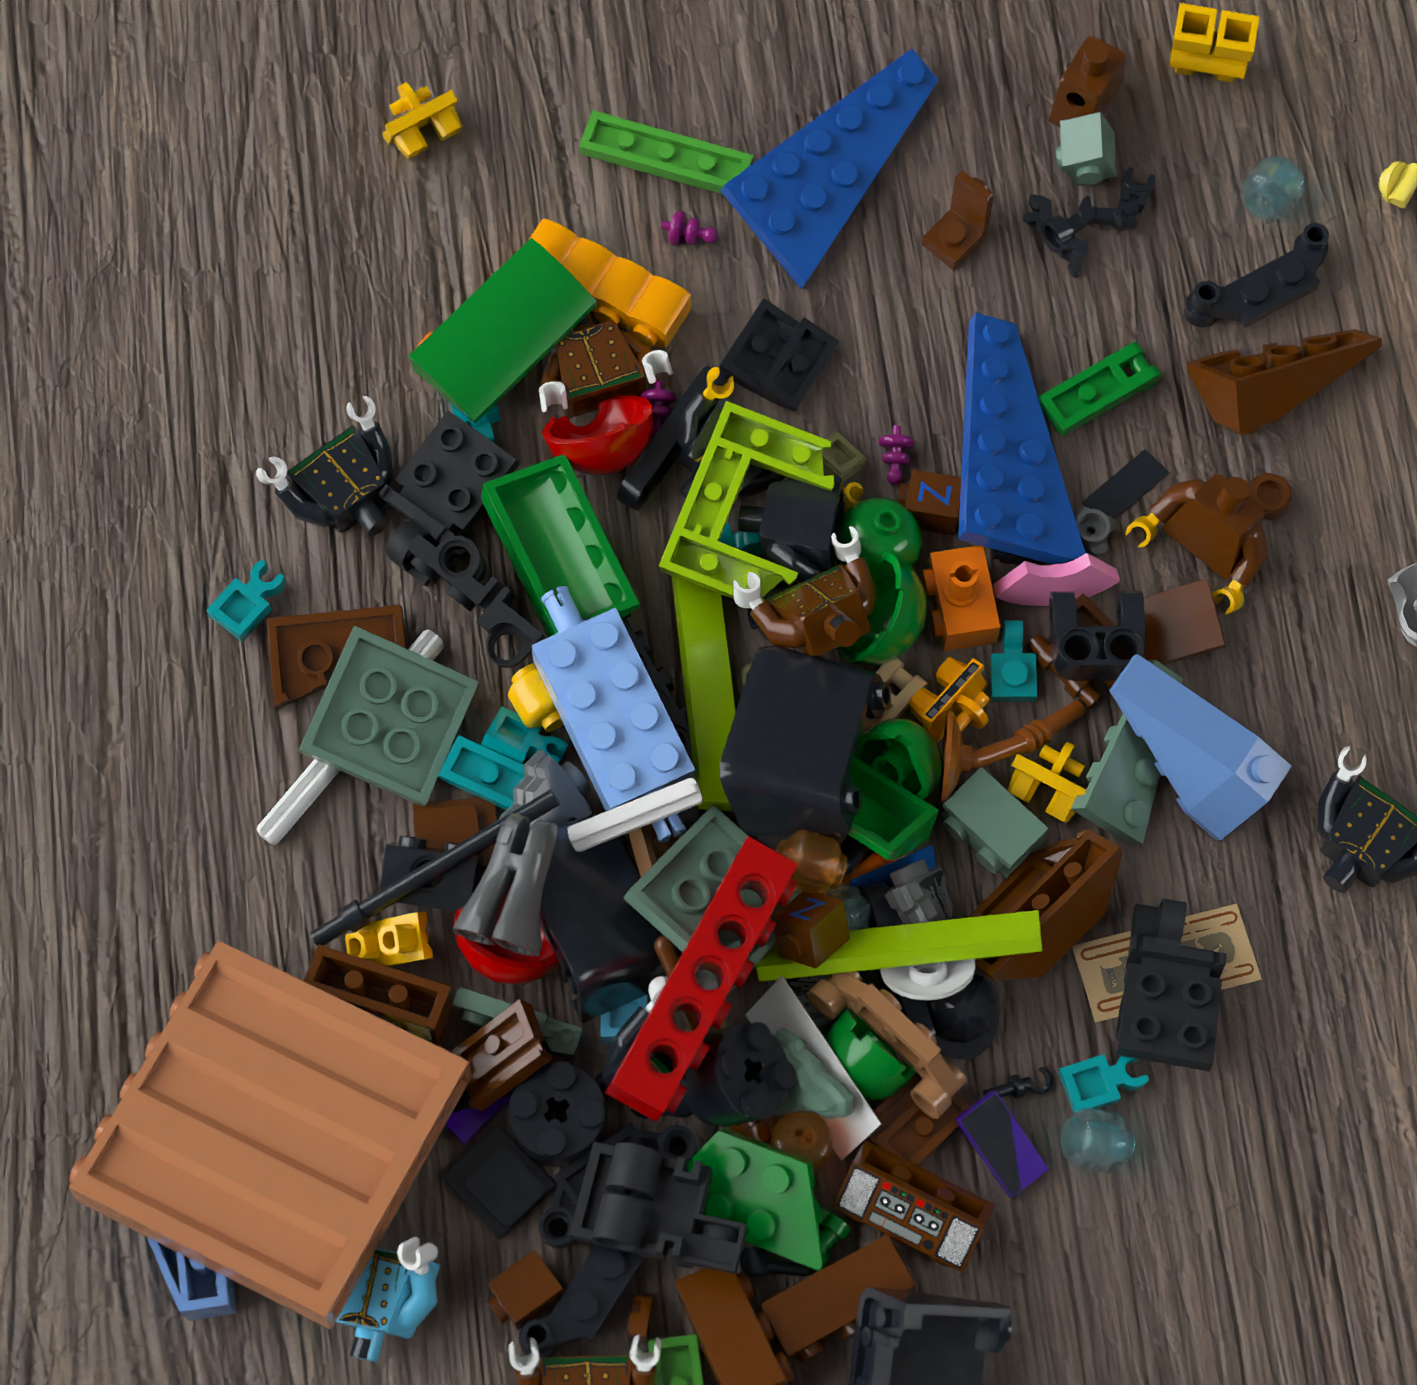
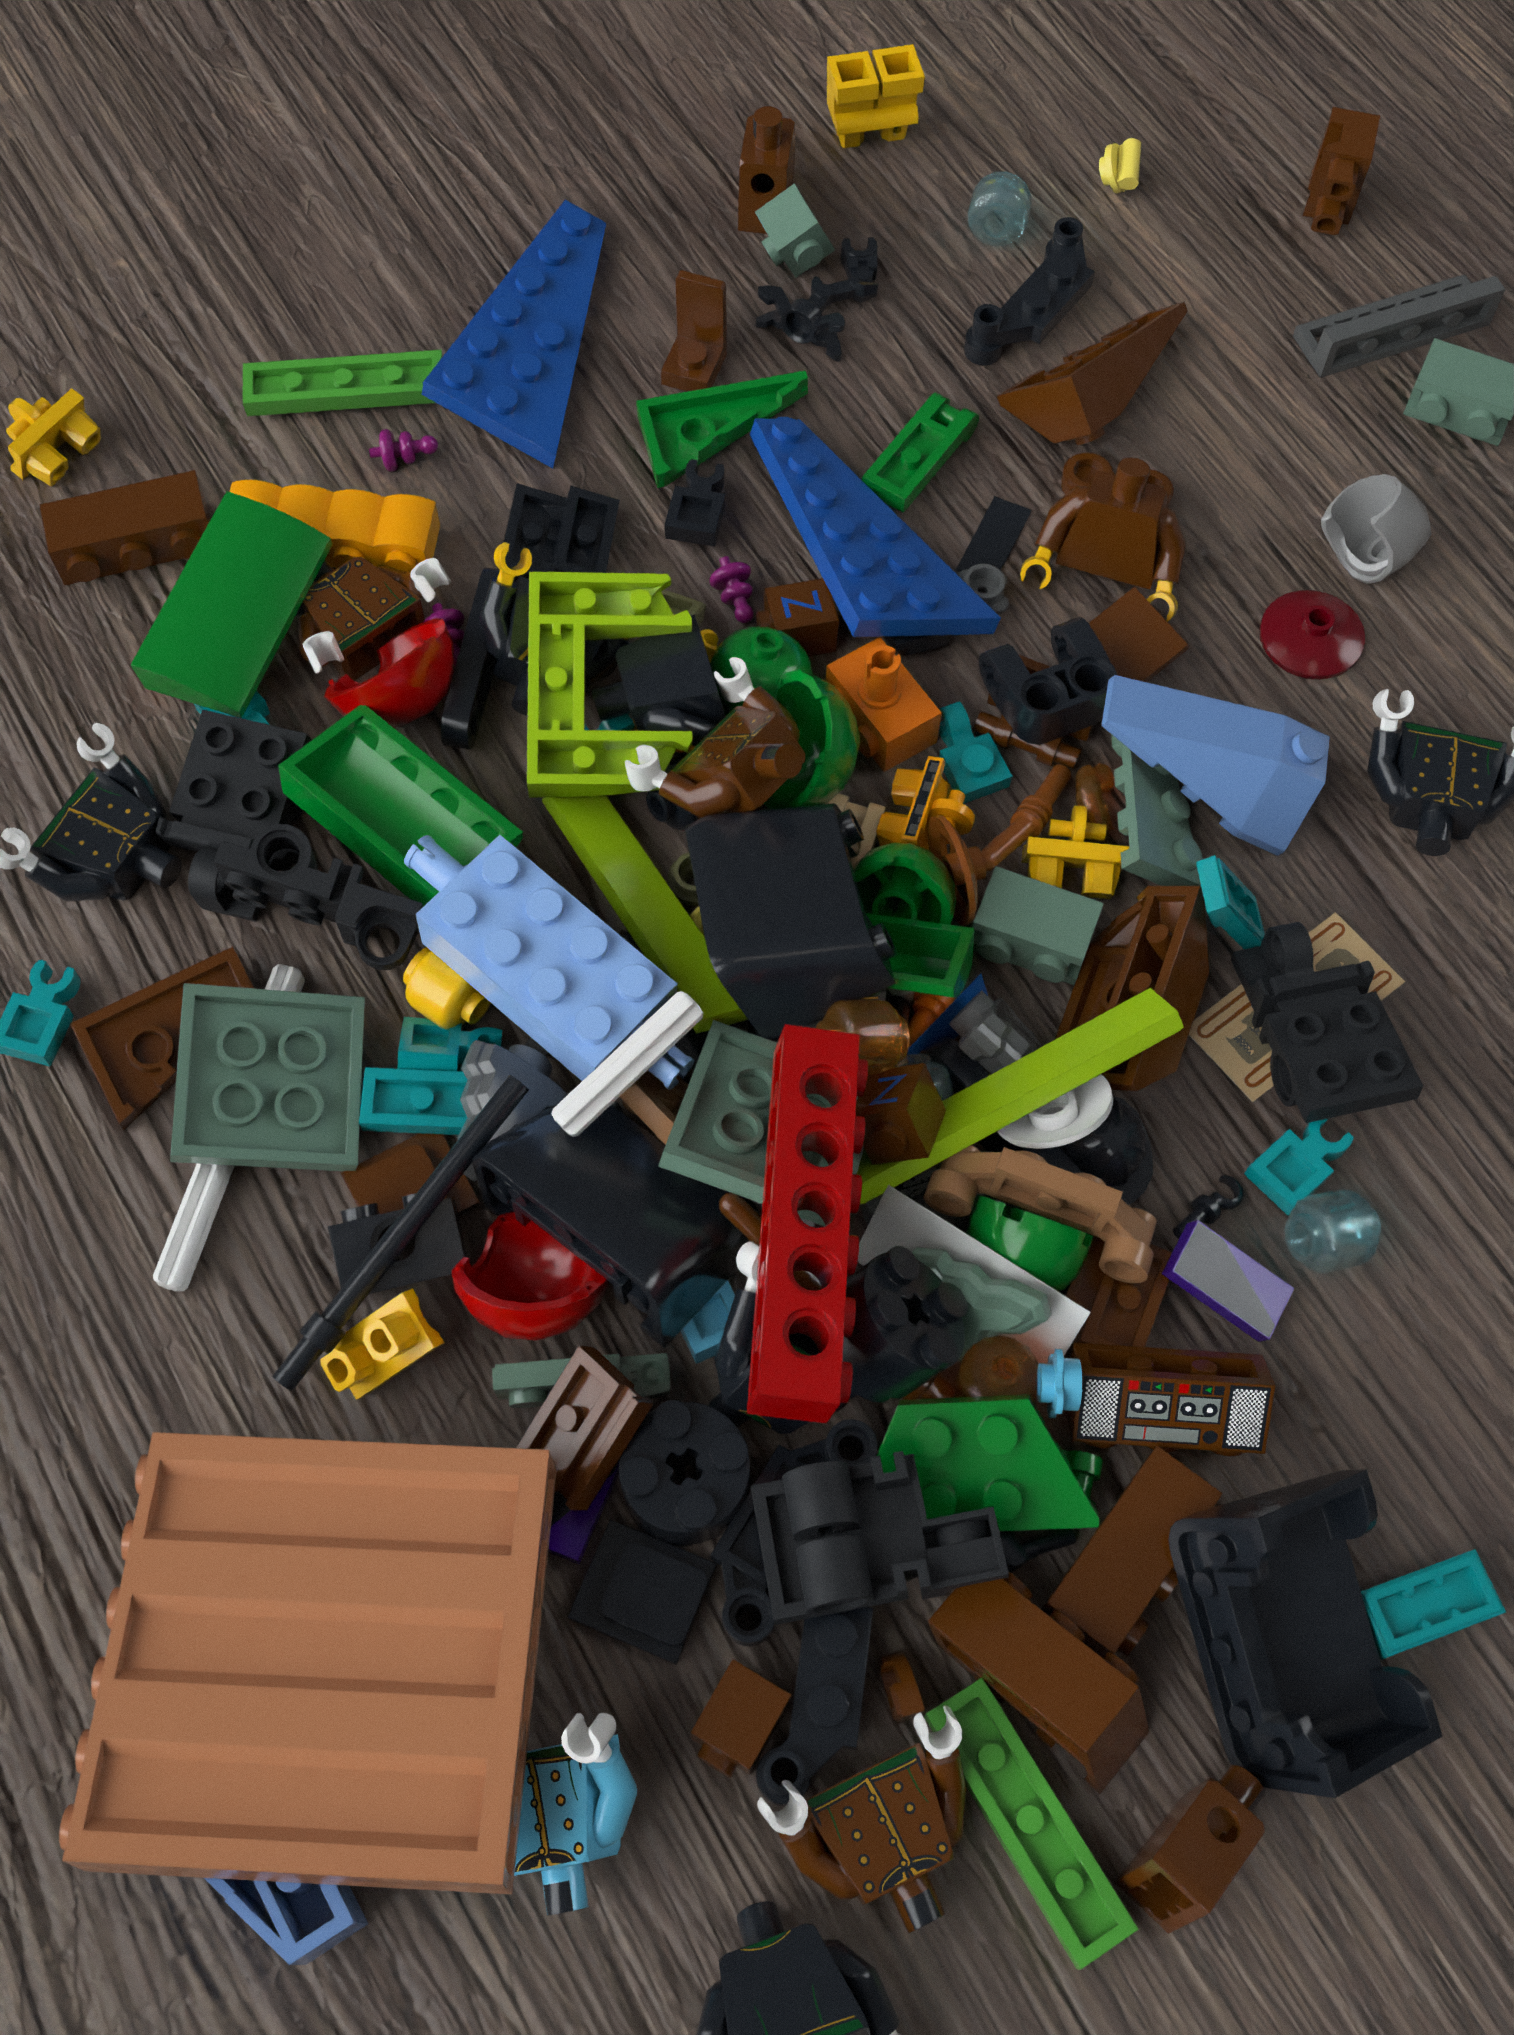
camera: 25 degrees left, 5 degrees down
reddish brown brick [303,944,454,1046] -> none
dark grey piece [452,813,557,957] -> none
bright pink tile [993,553,1120,606] -> none
none -> reddish brown brick [39,470,211,586]
none -> green wing [636,370,808,488]
none -> black plate [664,459,725,547]
none -> medium azure plate [1036,1349,1082,1418]
none -> reddish brown tile [1061,453,1114,495]
none -> clear orange arm [1075,763,1114,833]
none -> teal plate [1196,855,1265,949]
none -> dark red dish [1259,590,1365,680]

